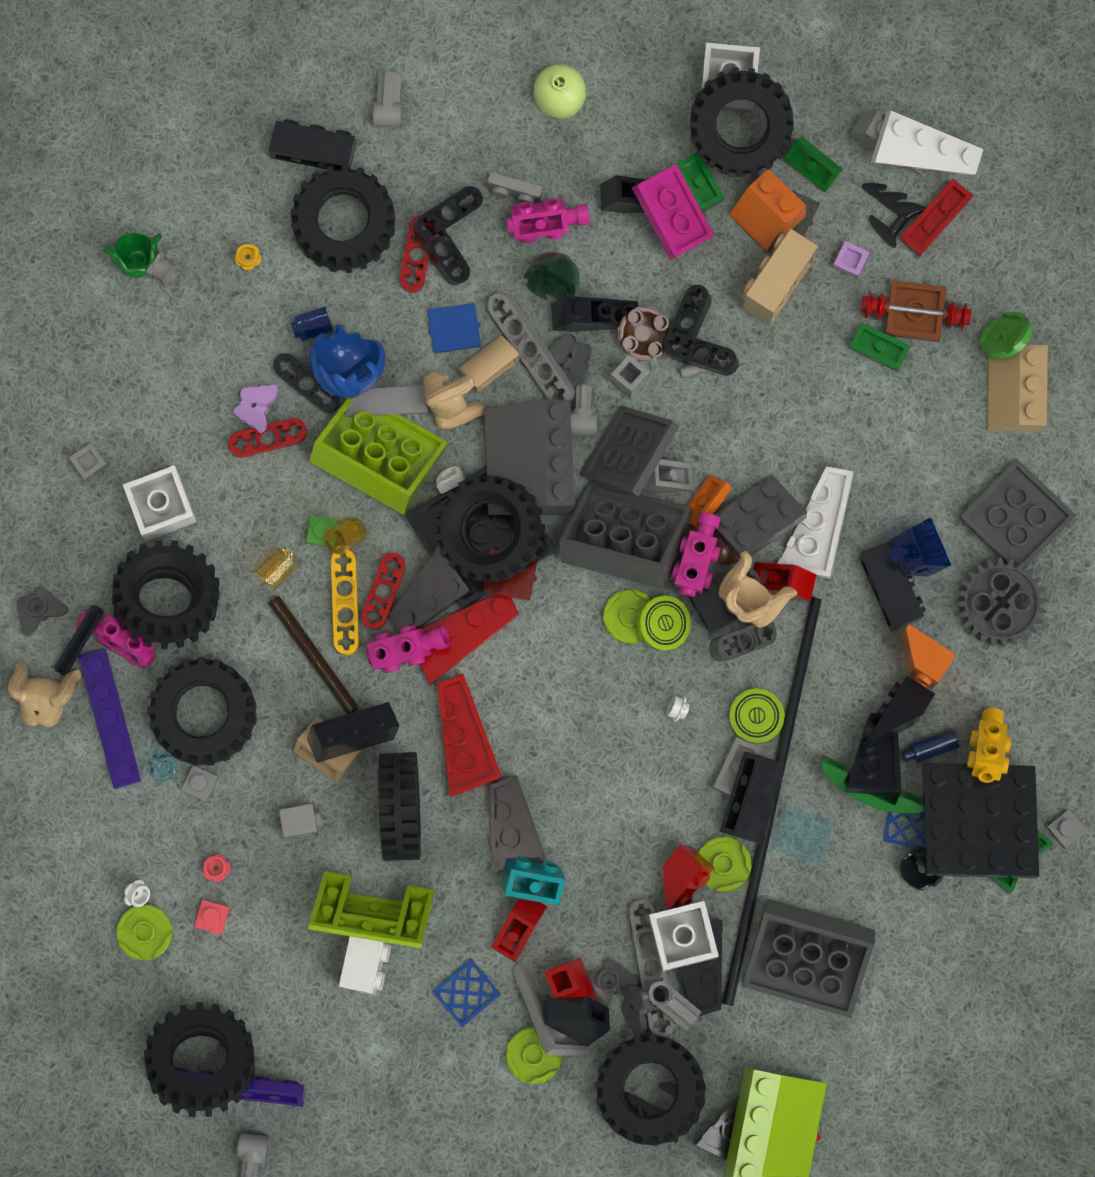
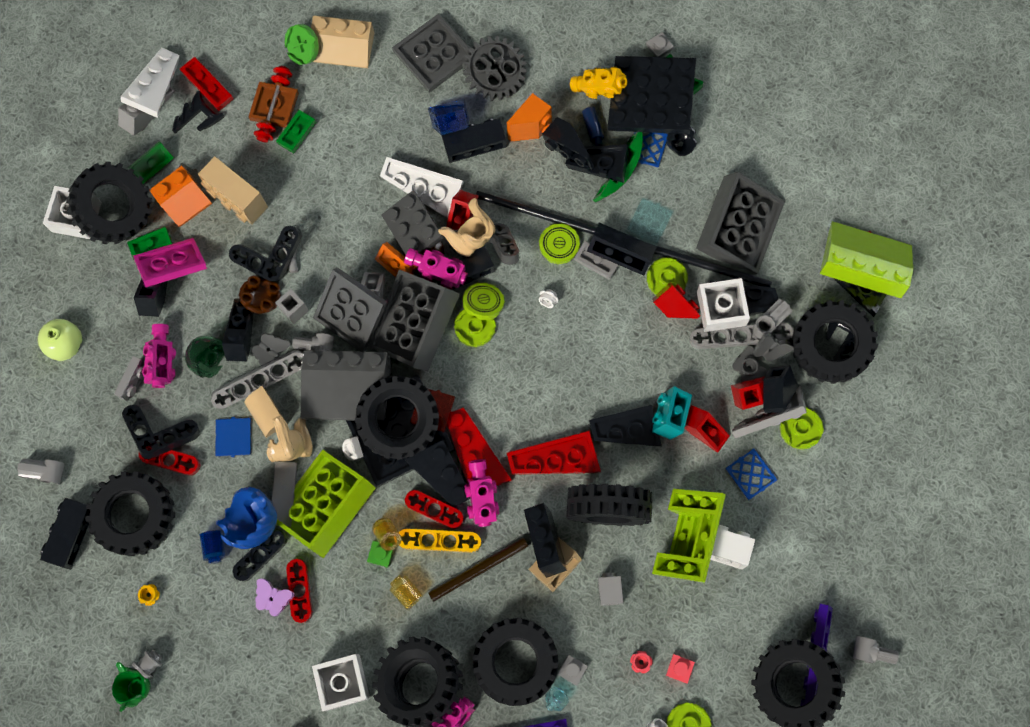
camera: 80 degrees left, 5 degrees down
lavender plate [833,241,870,278] -> none

